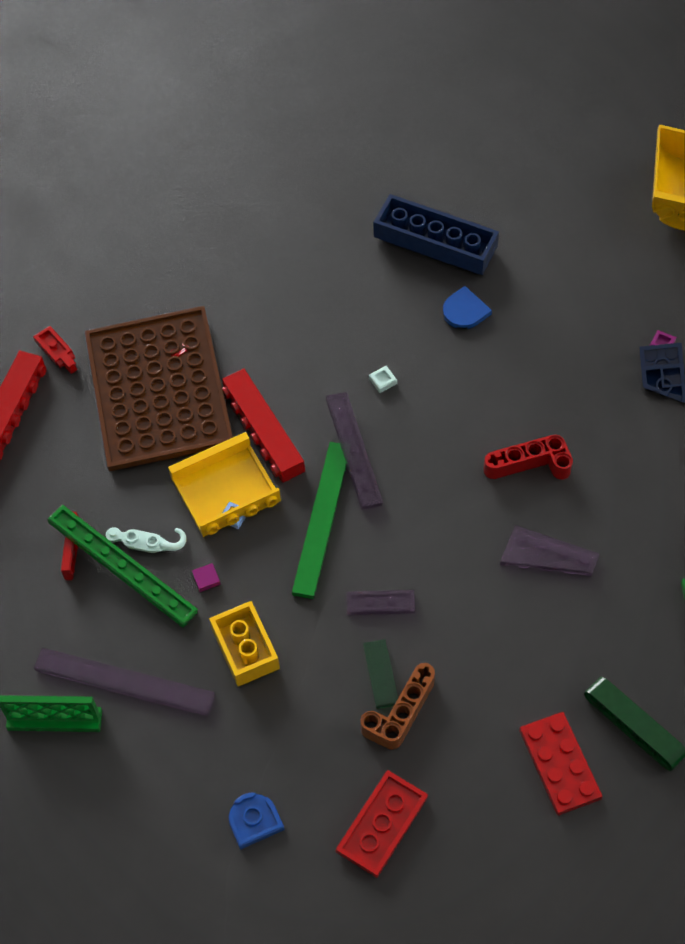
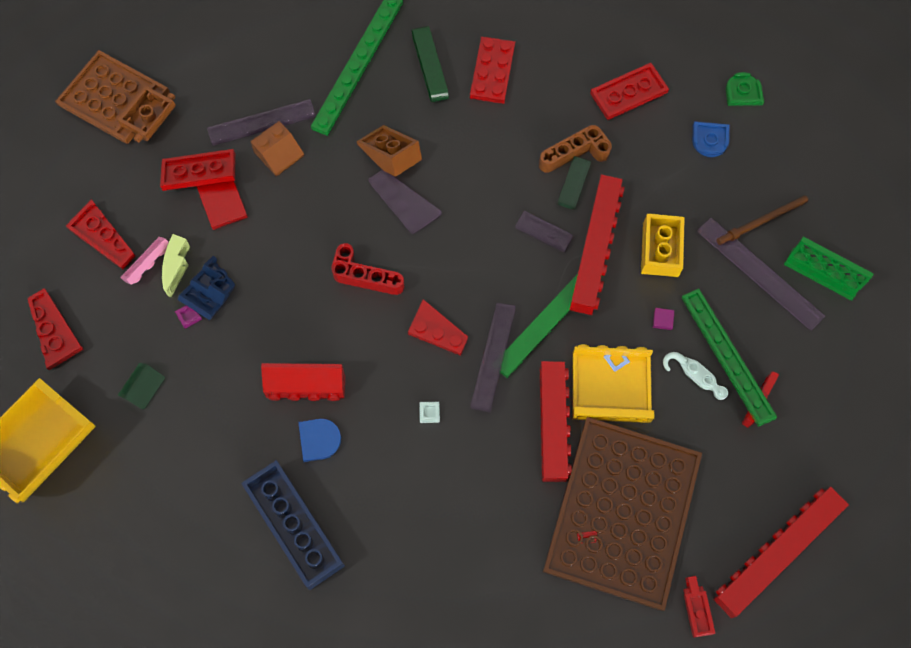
camera: 155 degrees left, 10 degrees up
none -> clear green panel [117,363,165,410]
none -> red slope [261,363,345,401]
none -> dark orange slope [357,125,422,177]
none -> red wing [408,299,468,356]
none -> red brick [570,174,624,315]
none -> reddish brown bar [716,195,808,245]
none -> green tile [726,72,764,106]

